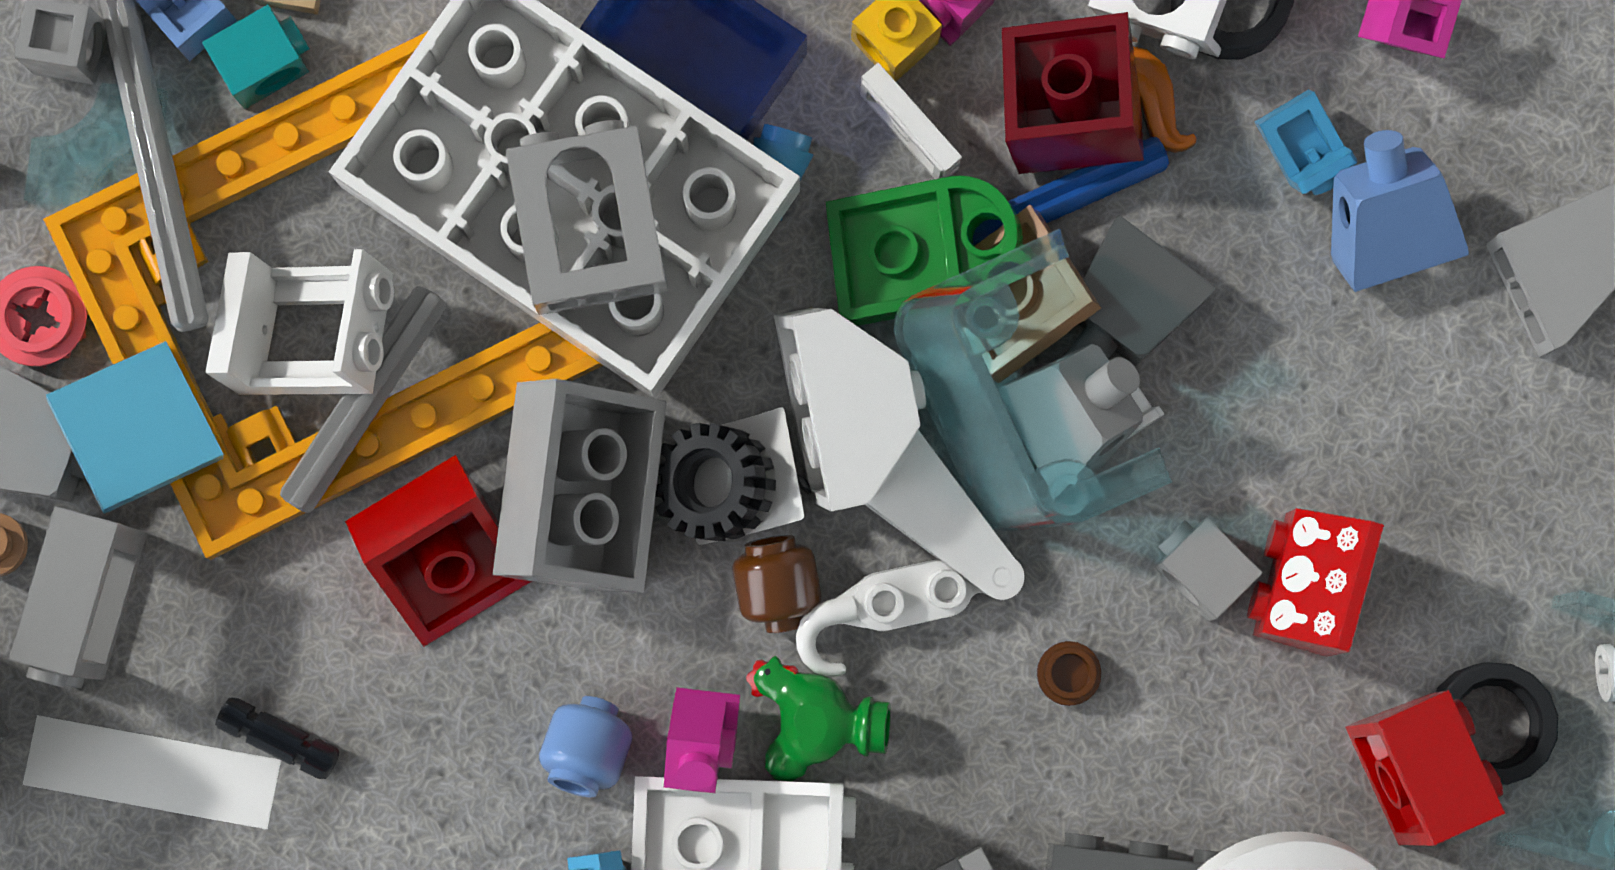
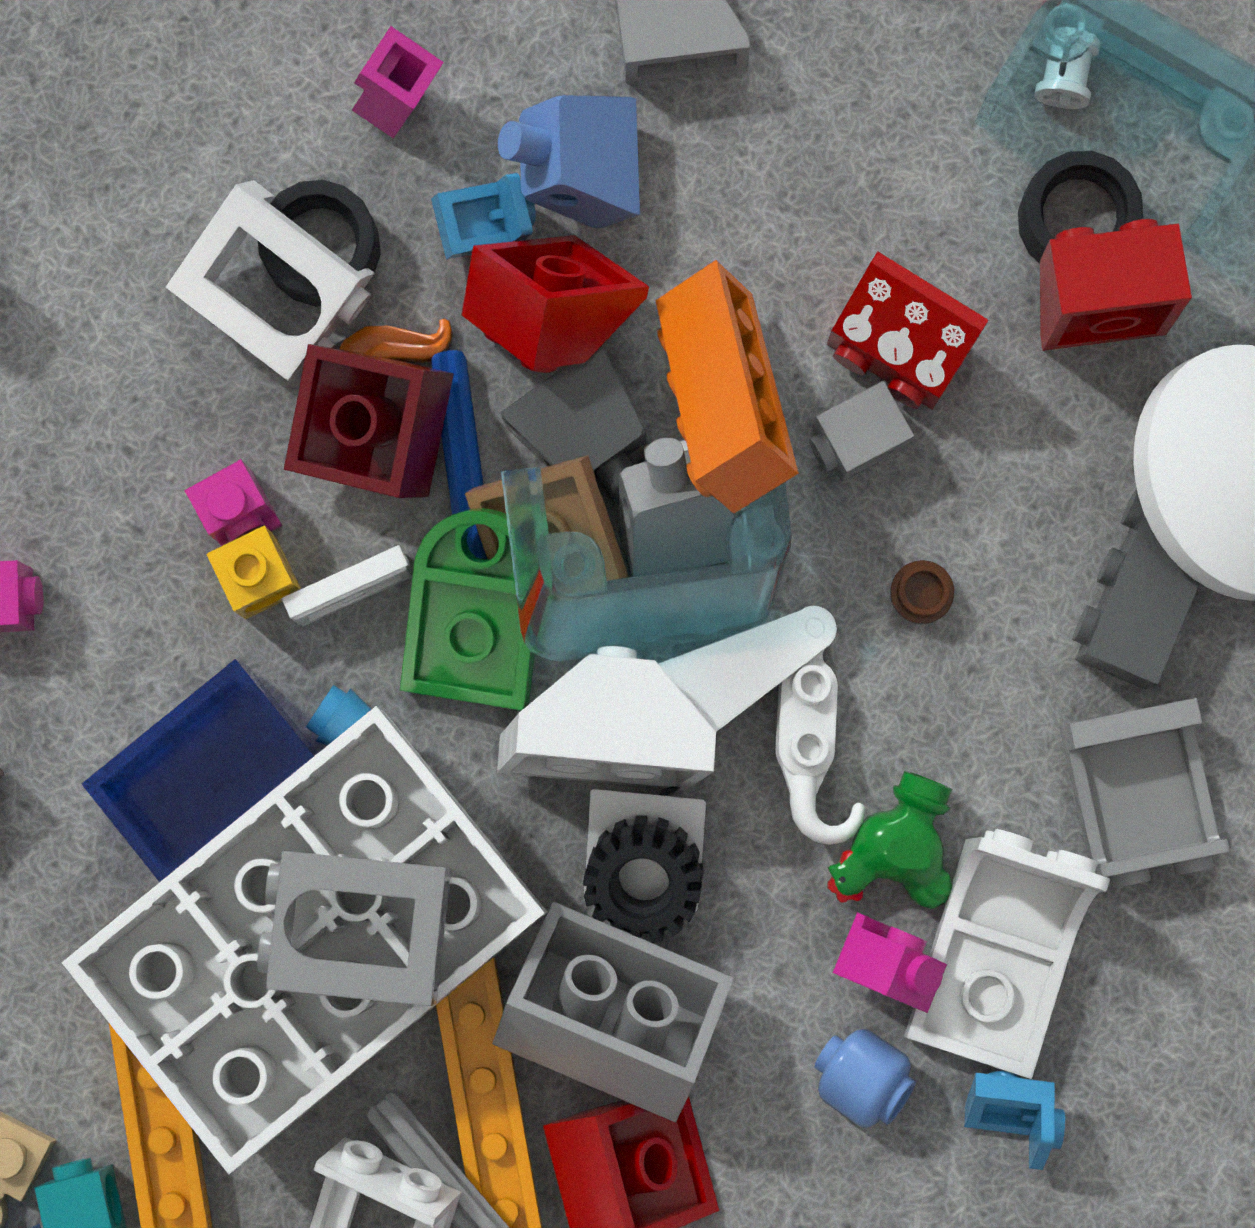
camera: 70 degrees left, 0 degrees up
reddish brown head [732,535,822,633] -> none
none -> red slope [461,235,649,373]
none -> orange brick [655,260,799,513]

